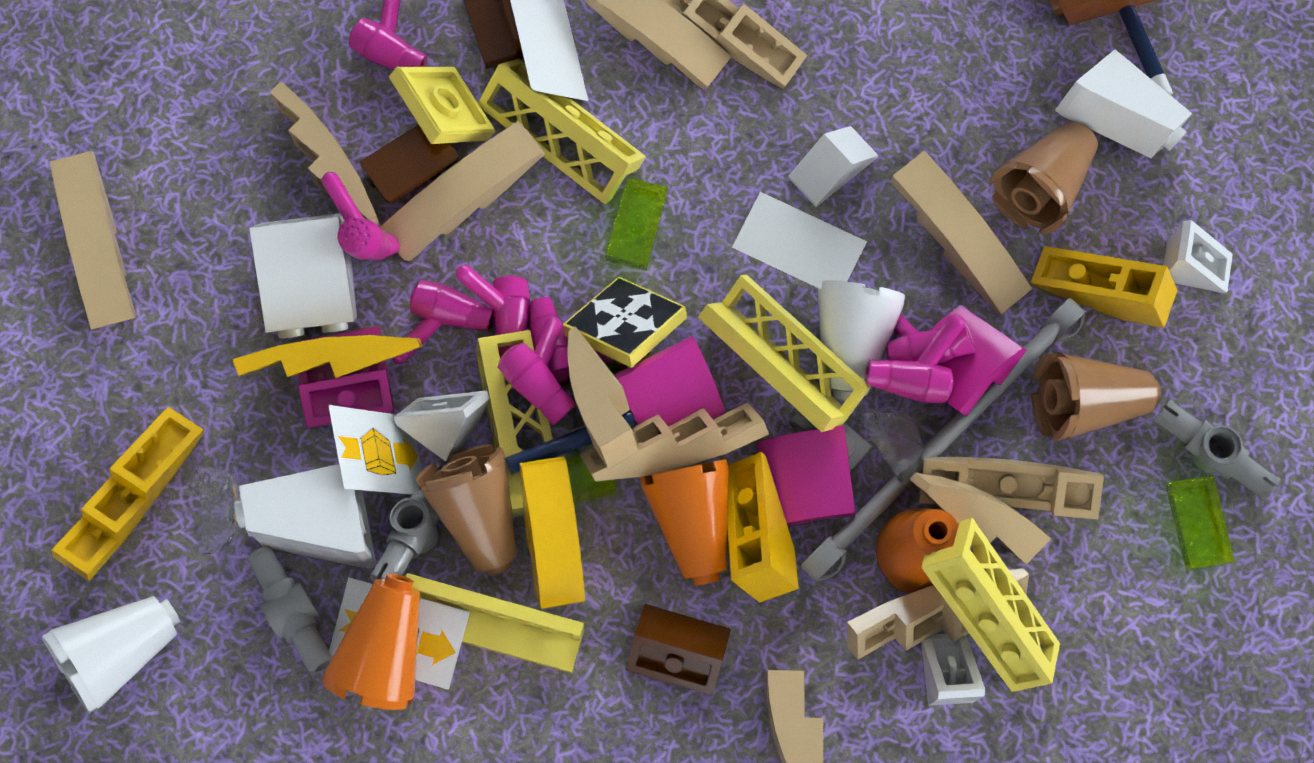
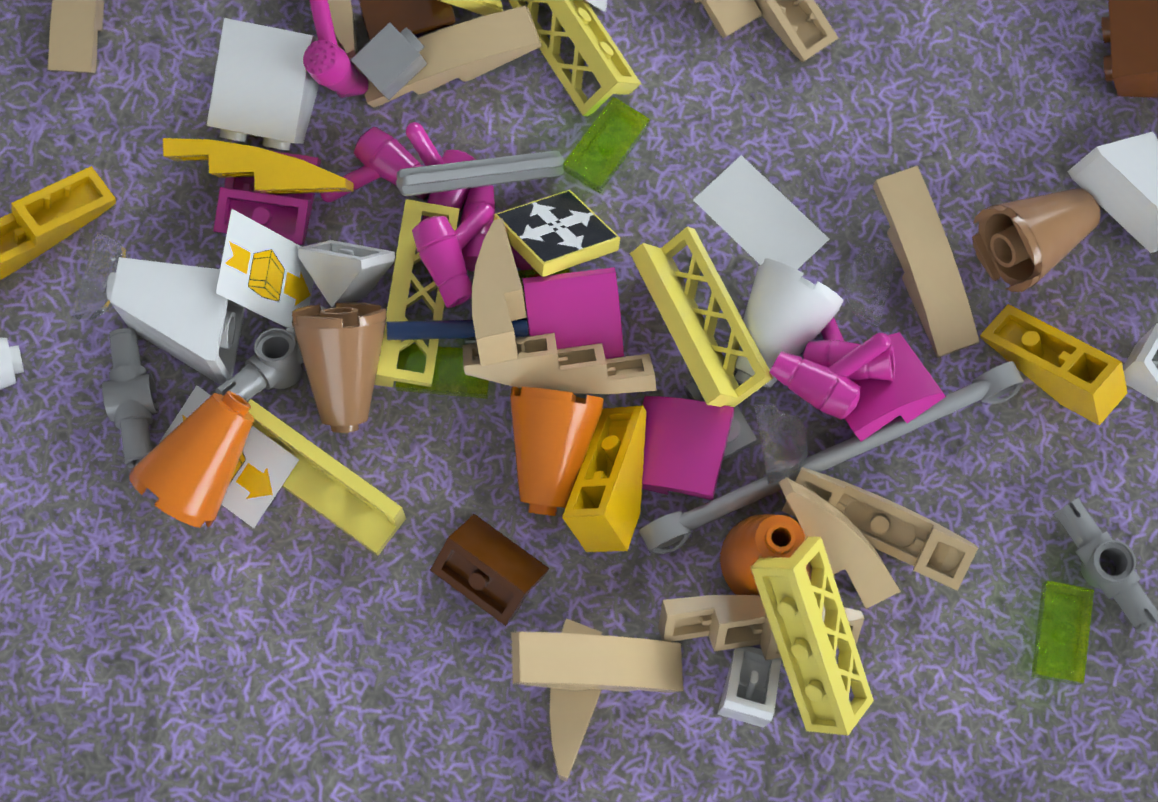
camera: 20 degrees right, 0 degrees up
yellow slope [519,456,585,609] -> none
white slope [788,126,879,207] -> none
medium nougat cone [1031,353,1161,441] -> none
none -> light grey brick [351,22,427,100]
none -> light grey axle [396,150,565,196]
none -> tan slope [511,631,683,693]

